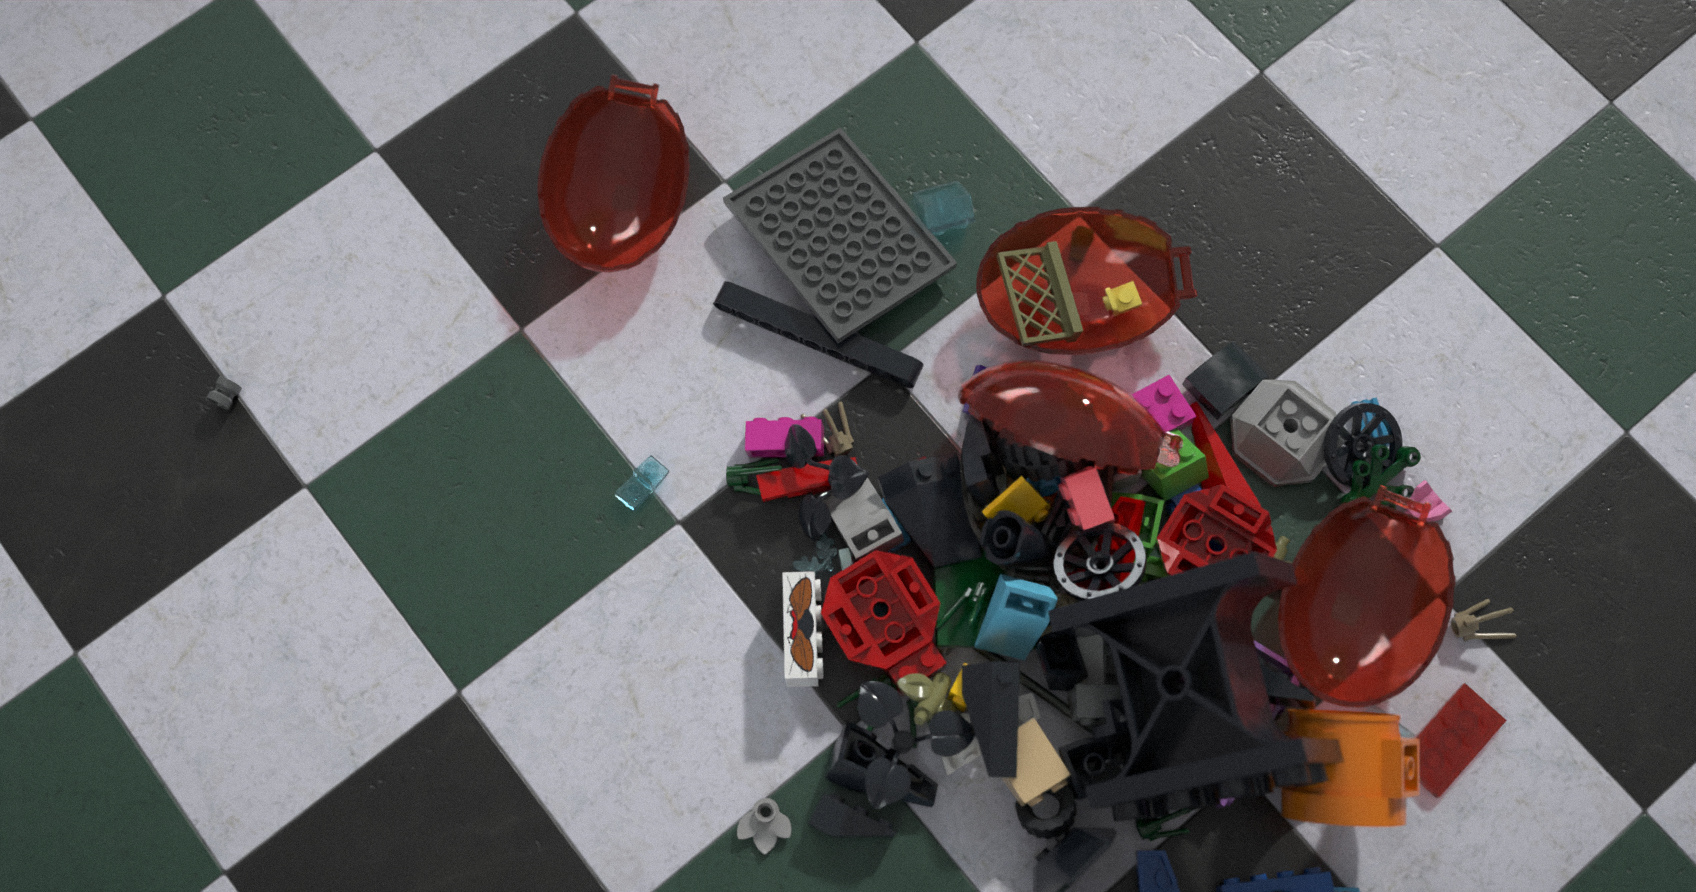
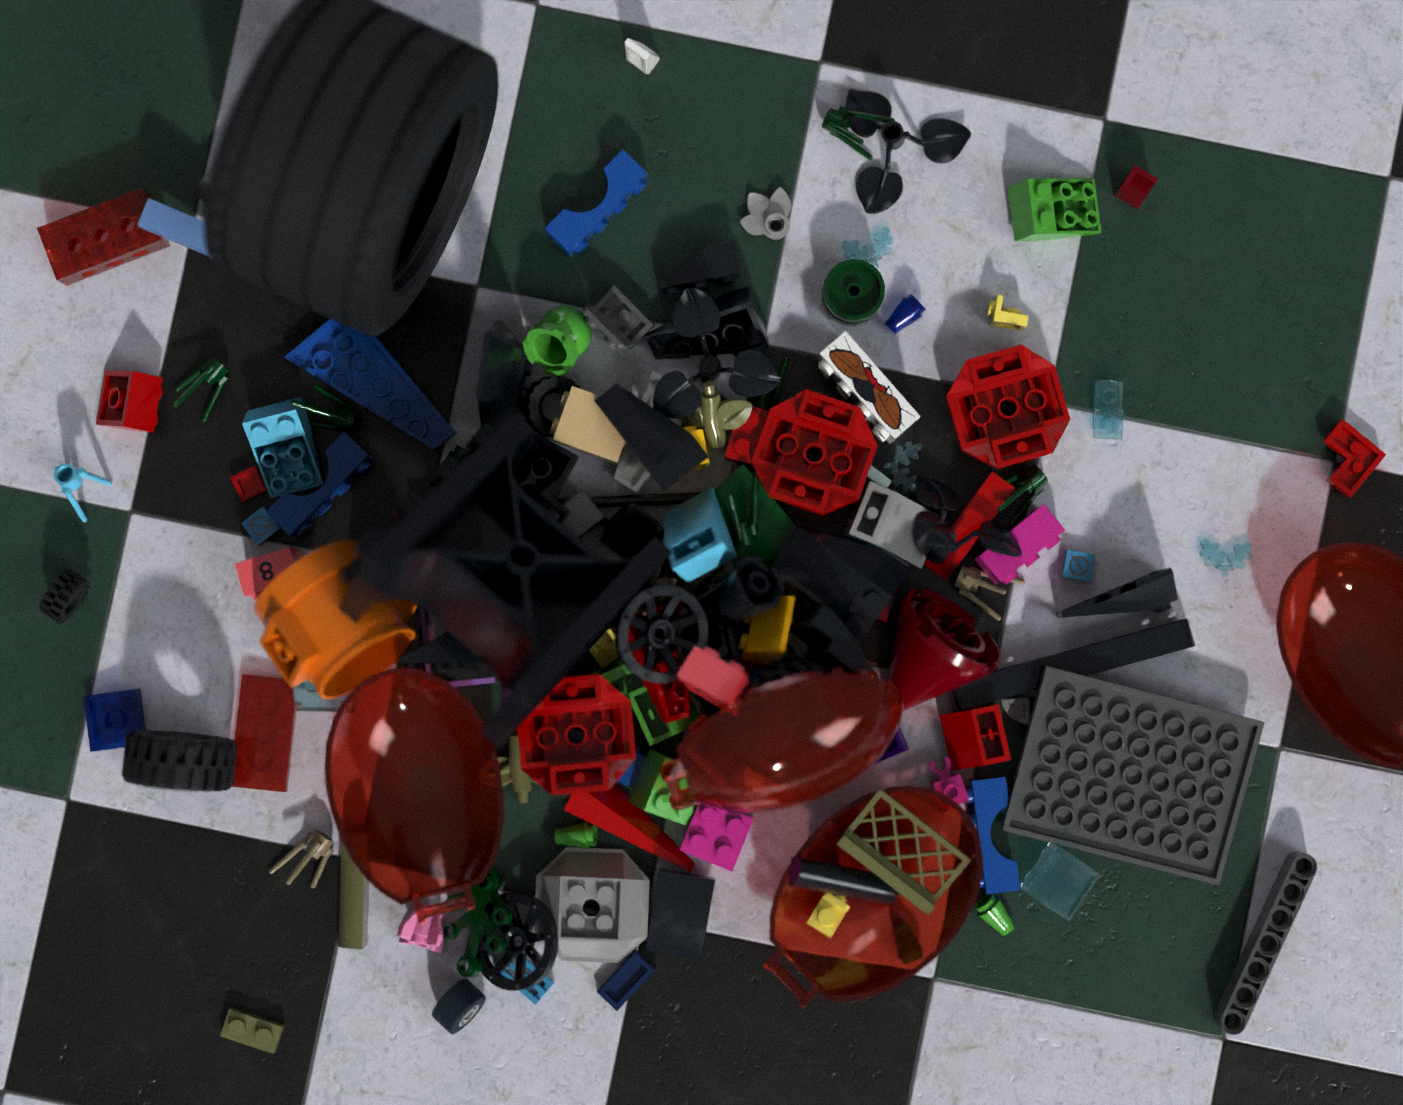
camera: 140 degrees right, 15 degrees up
none -> clear blue plate [83,688,146,752]
none -> black tyre [122,730,237,792]
none -> olive plate [220,1007,285,1054]
none -> coral brick [235,547,303,601]
none -> olive brick [338,831,370,949]
none -> black wheel [432,978,486,1034]
none -> bright green tile [523,305,592,376]
none -> bright green cone [555,821,598,849]
none -> dark grey bracket [582,285,656,350]
none -> dark blue tile [596,949,656,1011]
none -> black brick [789,856,899,905]
none -> dark green wheel [821,259,885,326]
none -> dark green plant [822,106,895,160]
none -> clear light blue animal [842,227,893,268]
none -> black plant [846,89,971,214]
none -> clear blue cone [884,294,926,335]
none -> dark red cone [884,589,1001,711]
none -> dark pink brick [929,756,969,810]
none -> red slope [939,703,1011,770]
none -> red piece [945,344,1070,469]
none -> blue arch [965,775,1020,894]
none -> bright green cone [975,894,1015,936]
none -> light yellow bracket [987,294,1029,331]
none -> light grey tile [1000,696,1031,725]
none -> bright green slope [1008,178,1101,242]
none -> black wedge [1056,567,1178,618]
none -> dark azure tile [1061,550,1095,582]
none -> dark red panel [1114,165,1158,210]
none -> clear light blue animal [1199,539,1252,577]
none -> dark grey beam [1214,851,1318,1035]
none -> red plate [1322,419,1386,498]

